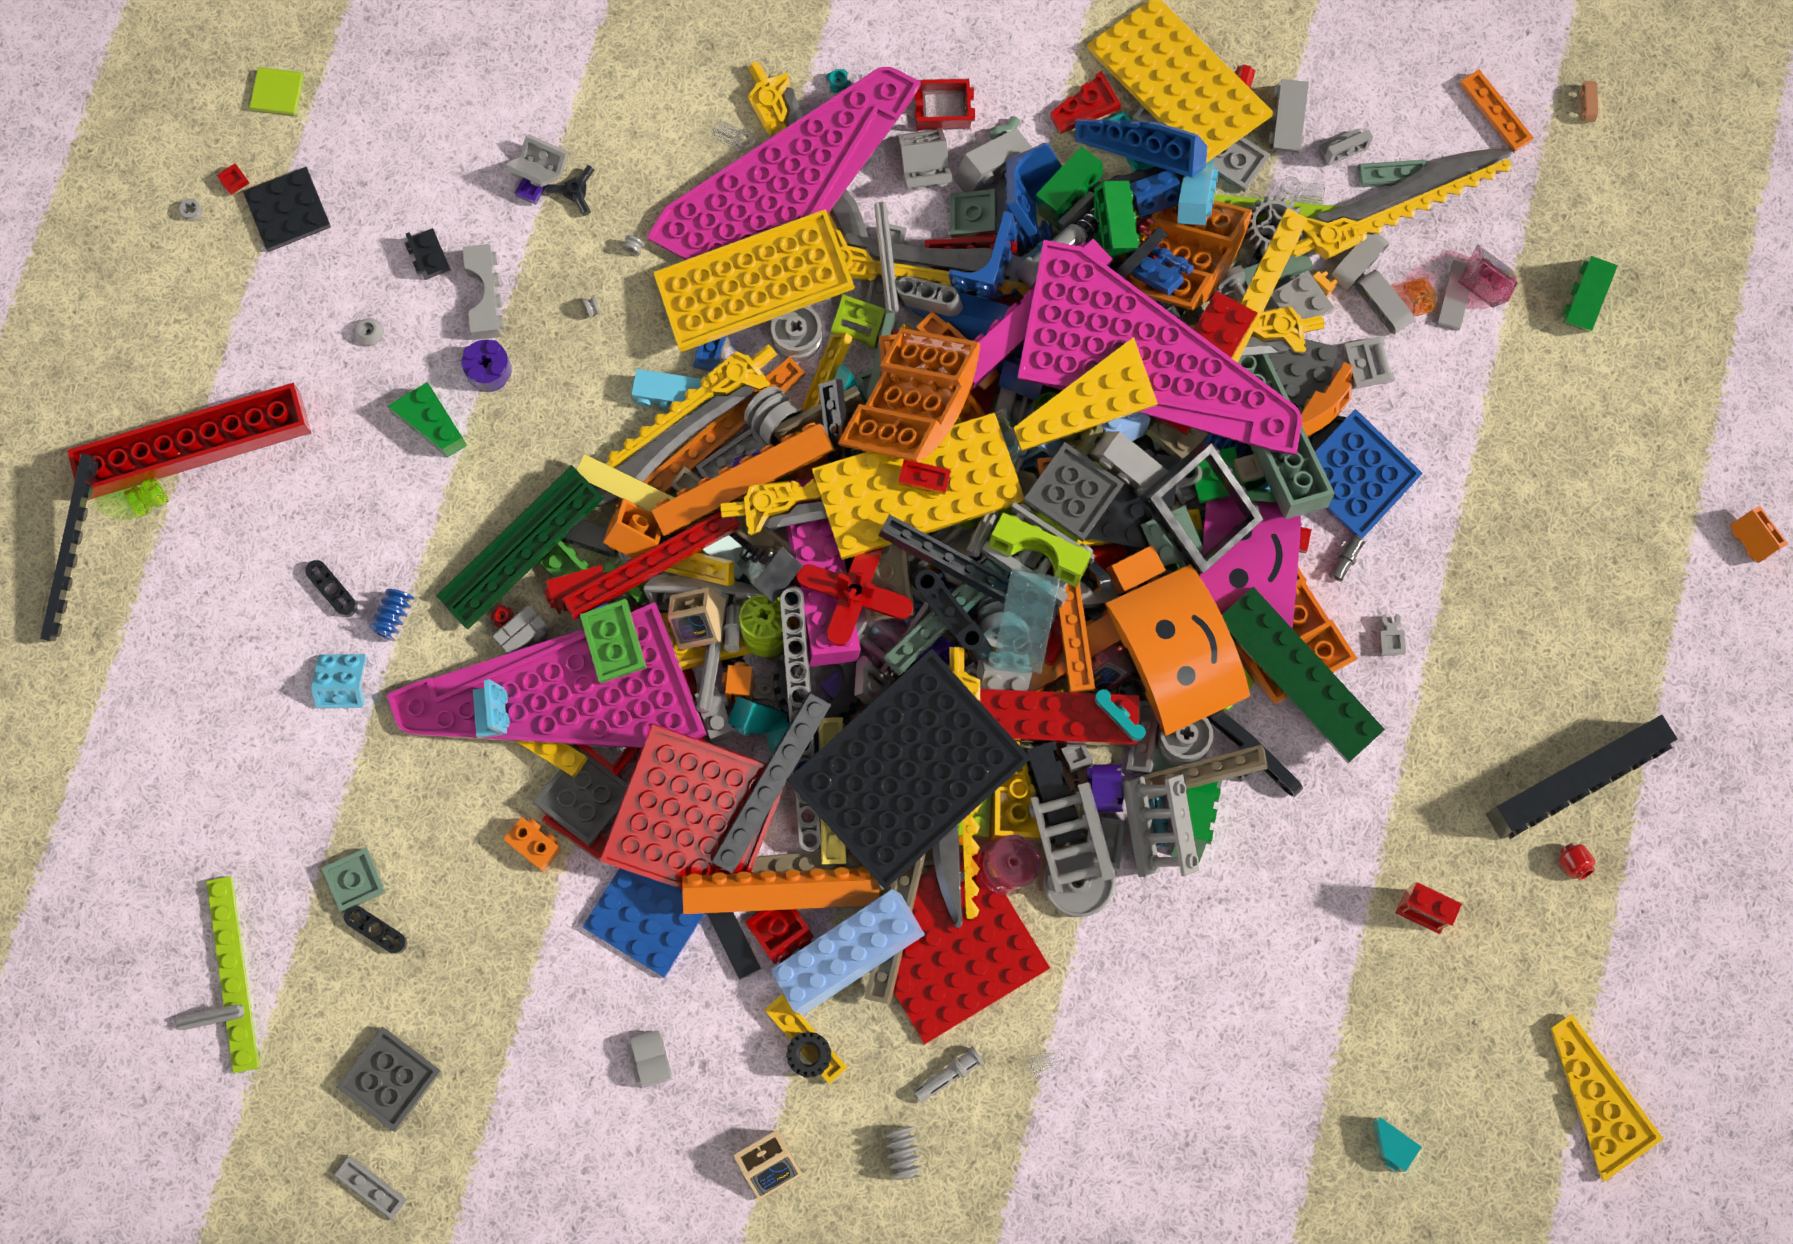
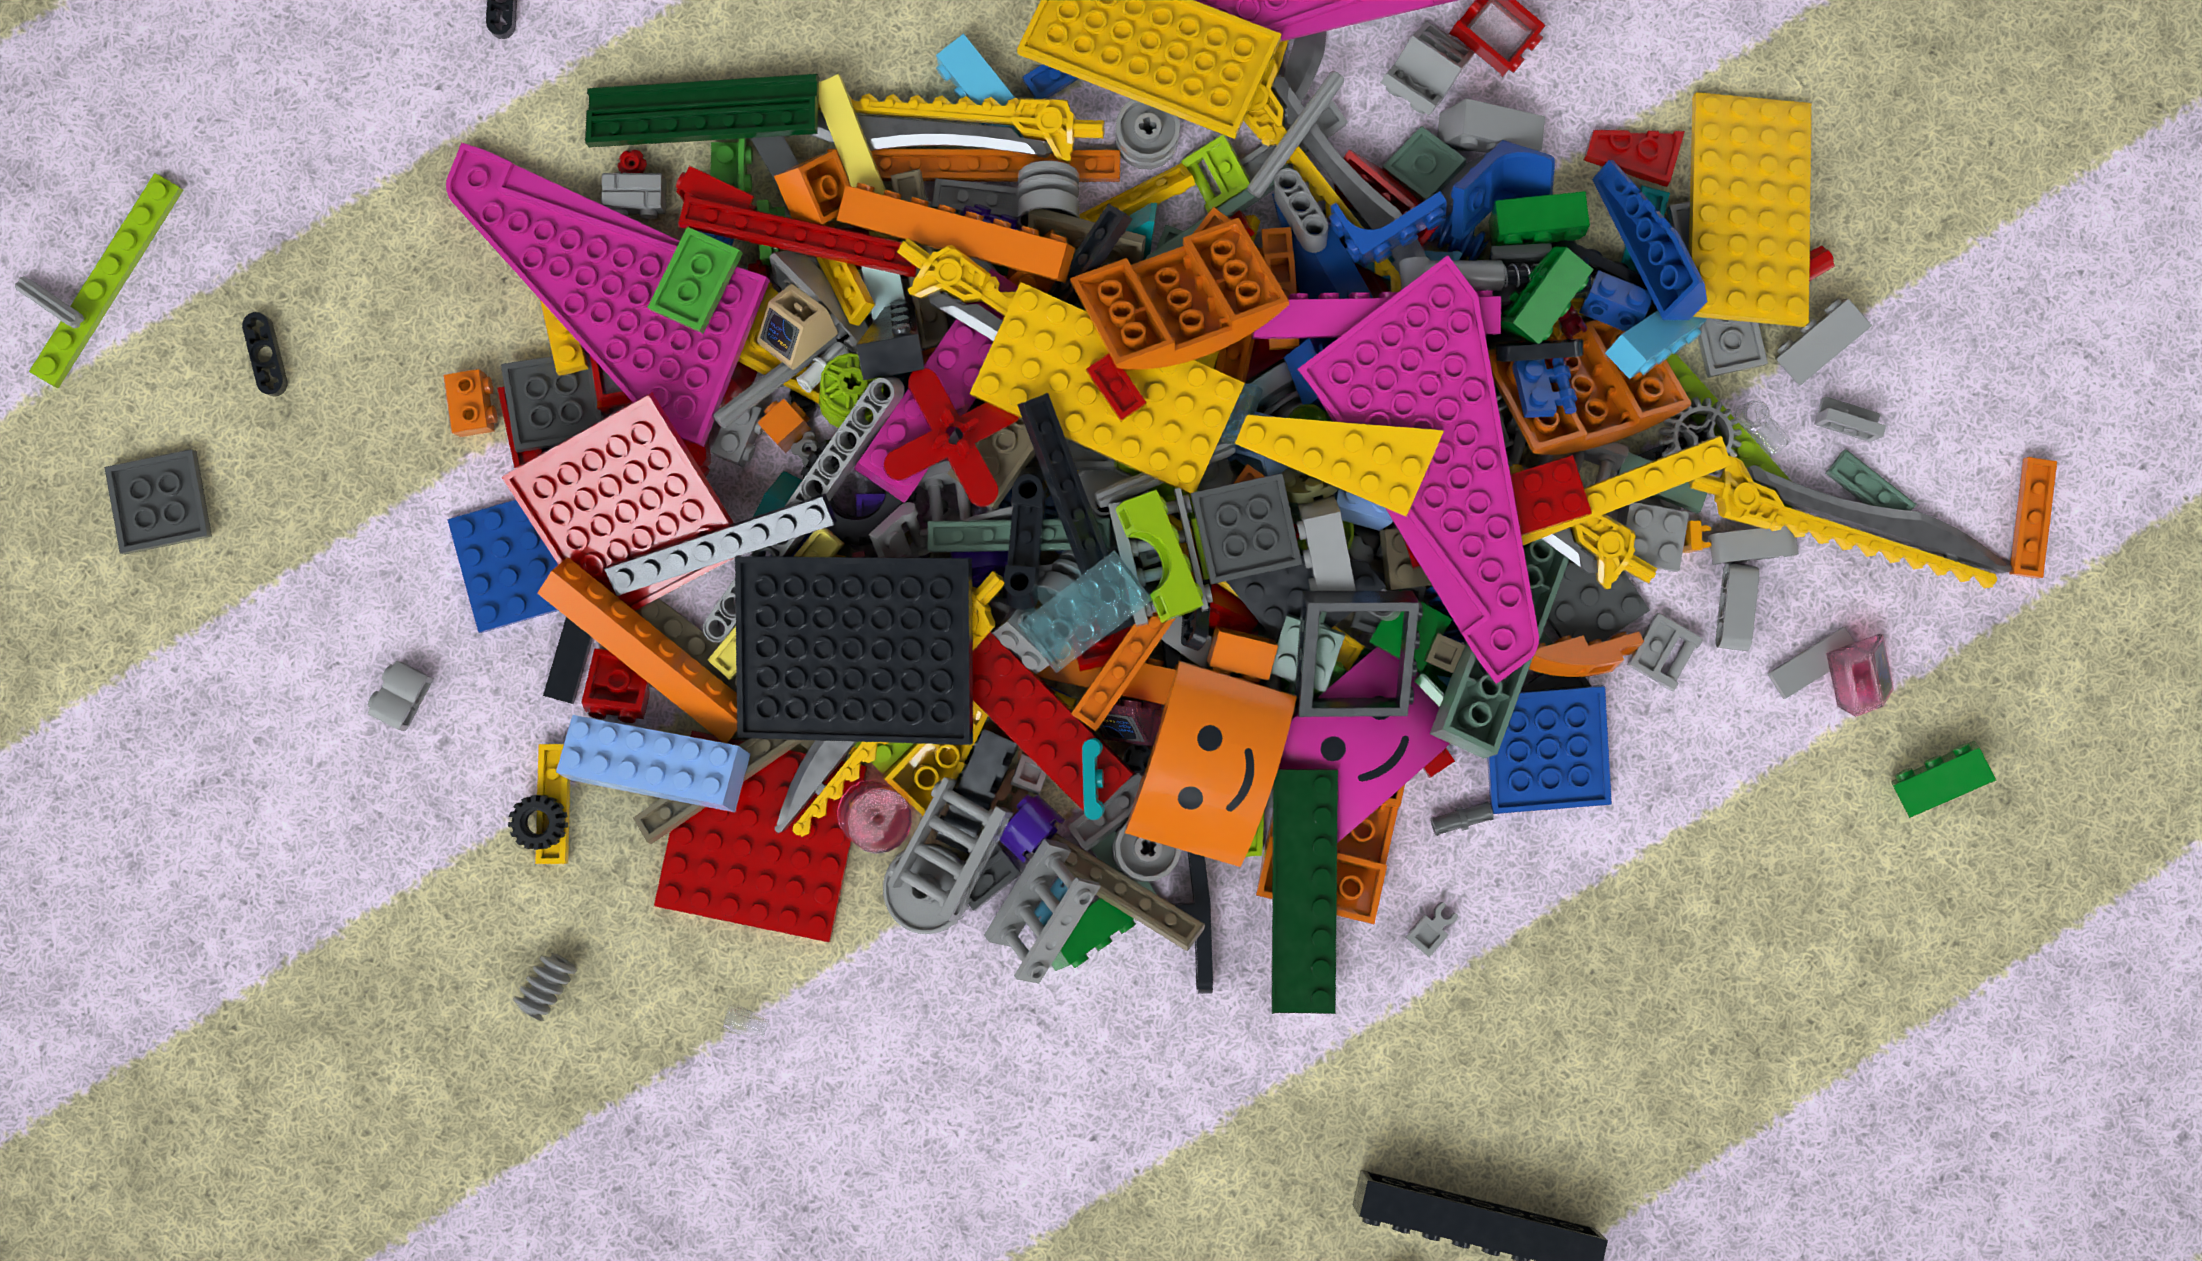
camera: 40 degrees right, 10 degrees up
medium azure bracket [311,654,366,708] -> none
sand green plate [322,848,387,913] -> none
light grey tile [333,1155,408,1220] -> none
blue piece [369,589,415,641] -> none
medium azure bracket [473,679,510,738] -> none
teal slope [728,696,786,736] -> none
tan slope [733,1130,803,1200] -> none
light grey pin [913,1046,984,1103] -> none
sand green arm [989,116,1020,139] -> none
red window [1395,882,1462,935] -> none
clear orange bracket [1404,277,1437,316] -> none
nougat beam [1581,81,1598,122] -> none
orange brick [1730,506,1788,563] -> none

